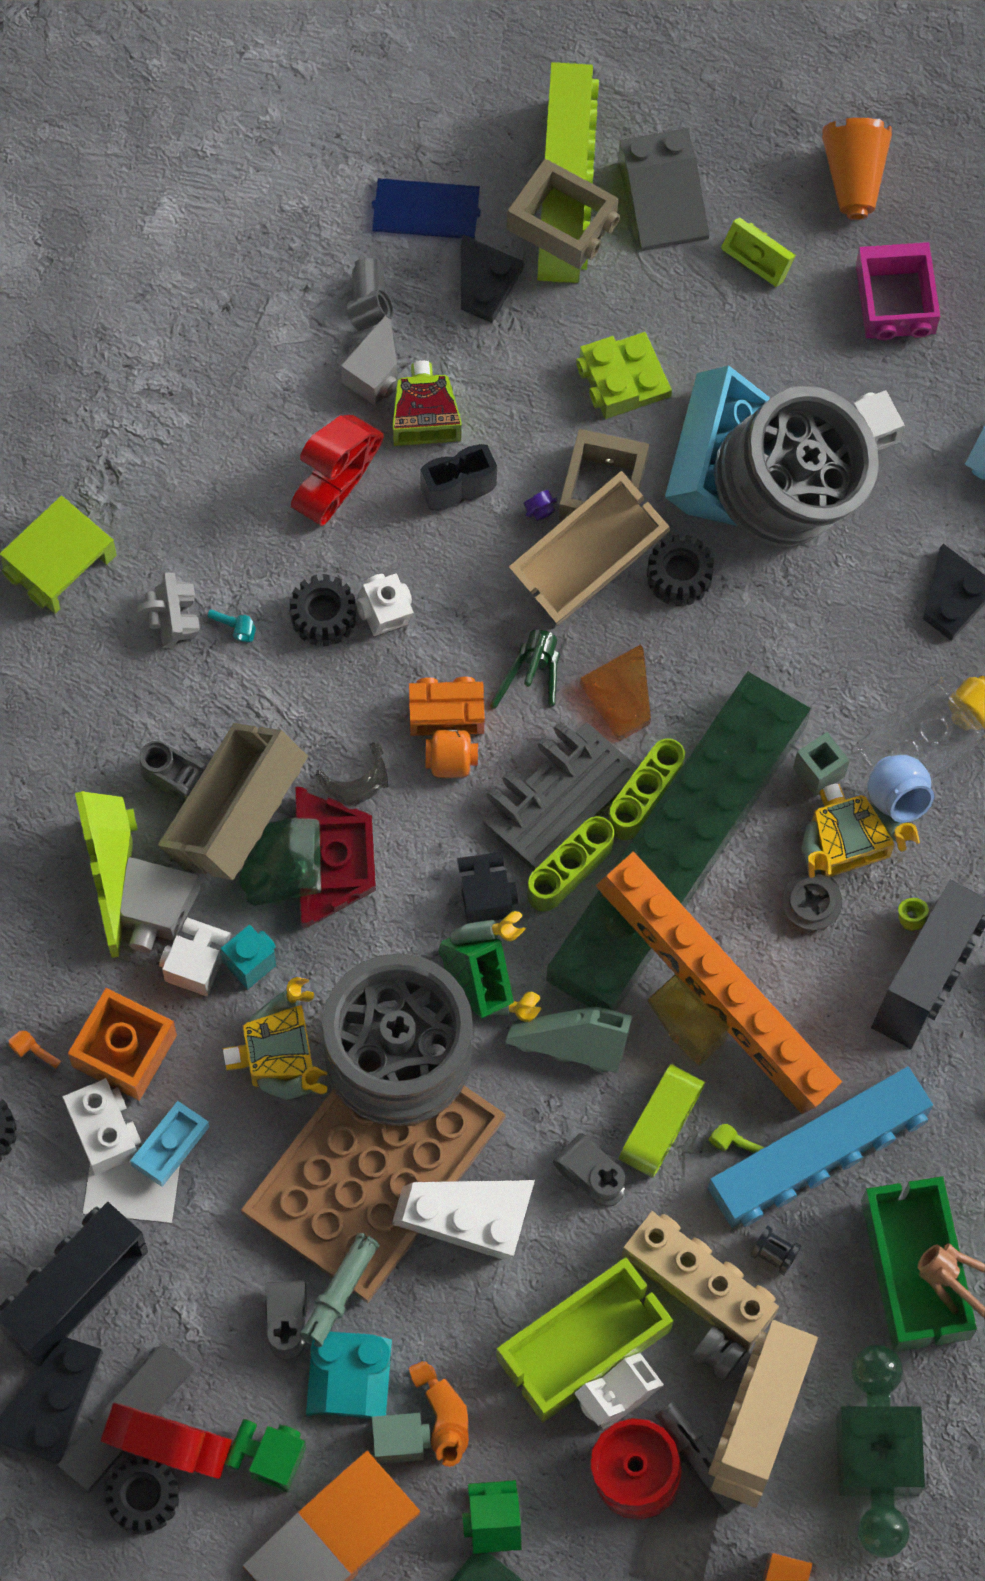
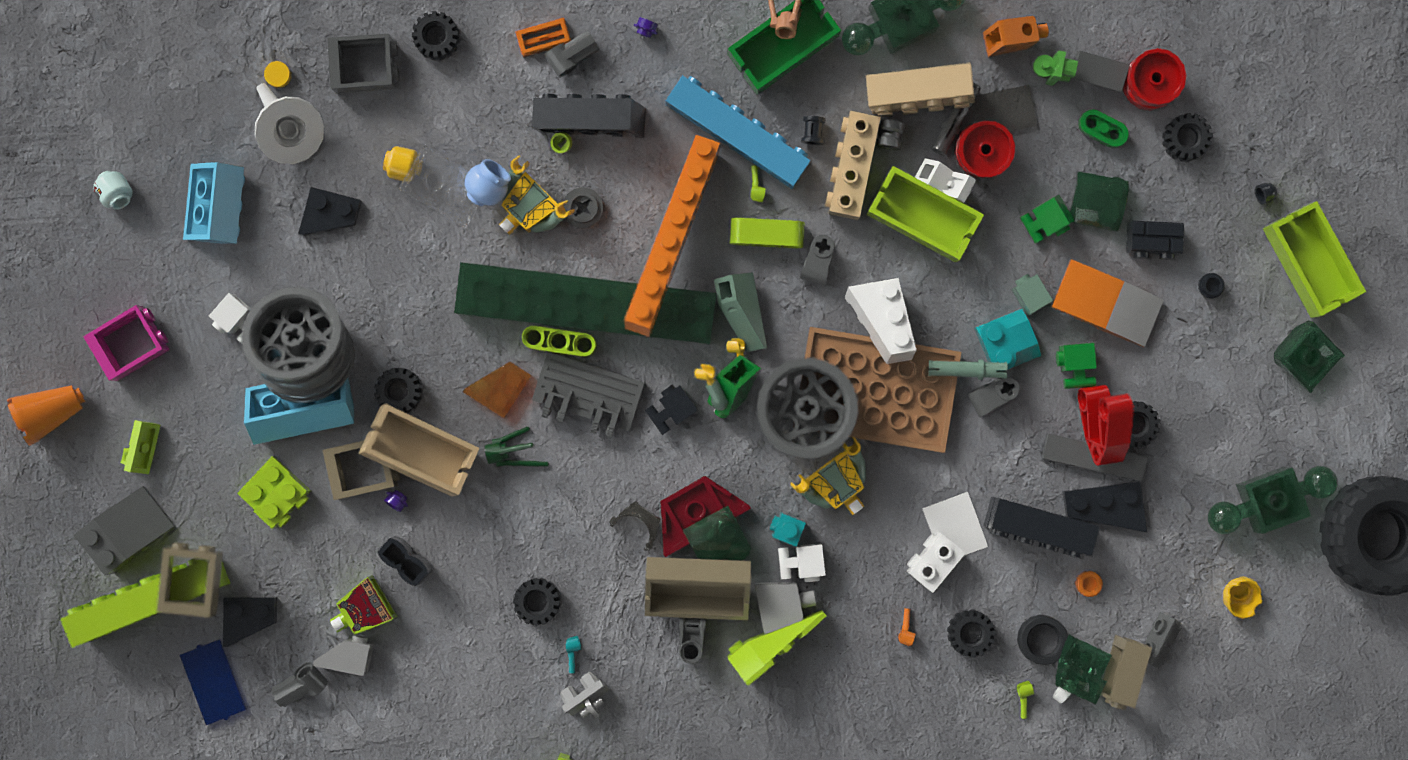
camera: 115 degrees left, 20 degrees up
orange brick [68,988,177,1101] -> none
medium azure plate [130,1101,209,1187] -> none
red connector [291,415,384,526] -> none
white brick [356,573,414,636] -> none
orange brick [409,677,485,736] -> none
orange arm [409,1361,469,1467] -> none
orange head [425,730,478,779] -> none
lime beam [527,816,614,912] -> none
clear yellow slope [648,974,730,1066] -> none
sand green brick [793,732,850,796] -> none

